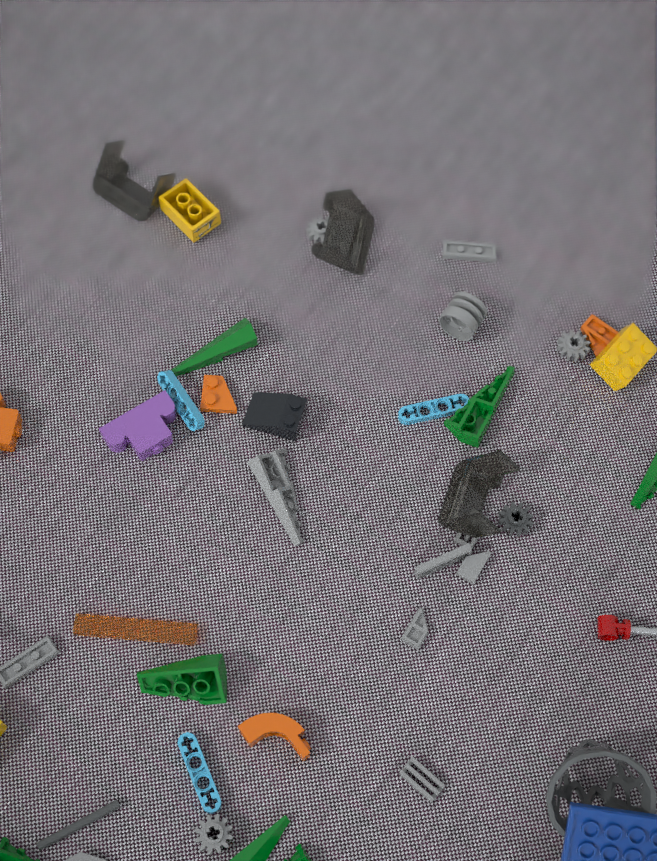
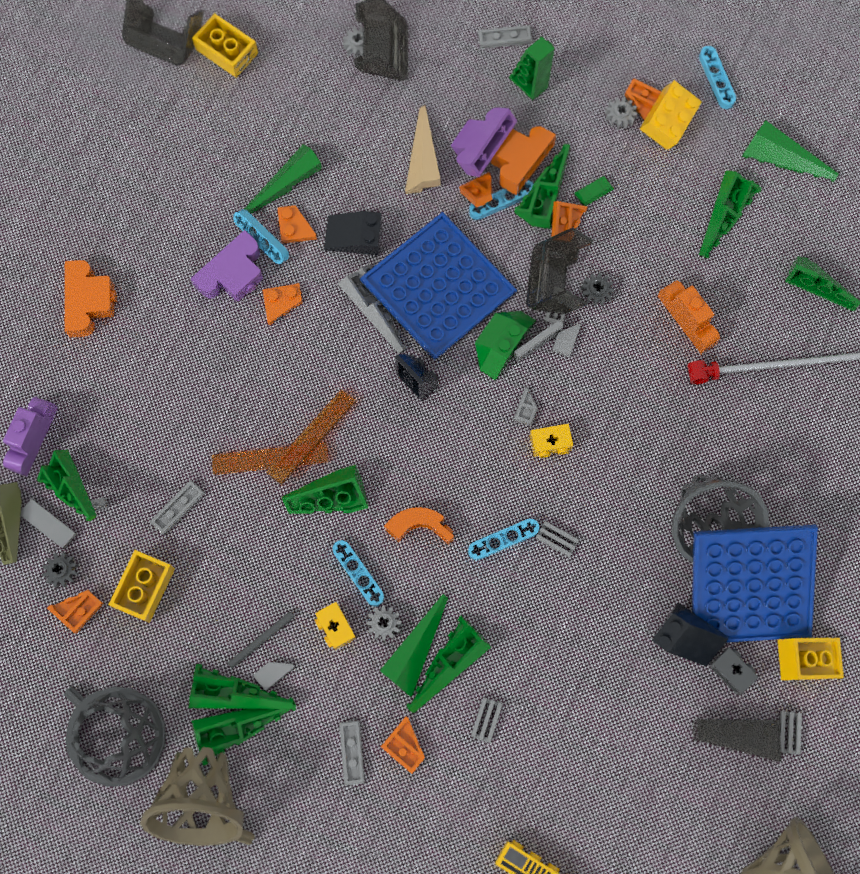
camera: 10 degrees left, 10 degrees up
light grey wheel [439,292,488,341] -> none
none -> orange wing [262,283,303,325]
none -> clear orange tile [266,389,356,486]
none -> yellow brick [314,602,356,650]
none -> blue tile [360,212,517,361]
none -> black slope [395,354,438,401]
none -> tan wedge [405,106,440,194]
none -> medium lavender brick [451,107,517,177]
none -> orange wing [459,172,493,207]
none -> medium azure beam [468,519,539,561]
none -> green wedge [475,311,536,380]
none -> orange brick [491,126,556,195]
none -> green wedge [508,37,555,100]
none -> yellow brick [529,424,573,458]
none -> orange wing [551,201,587,241]
none -> green tile [574,175,614,206]
none -> orange brick [658,280,720,355]

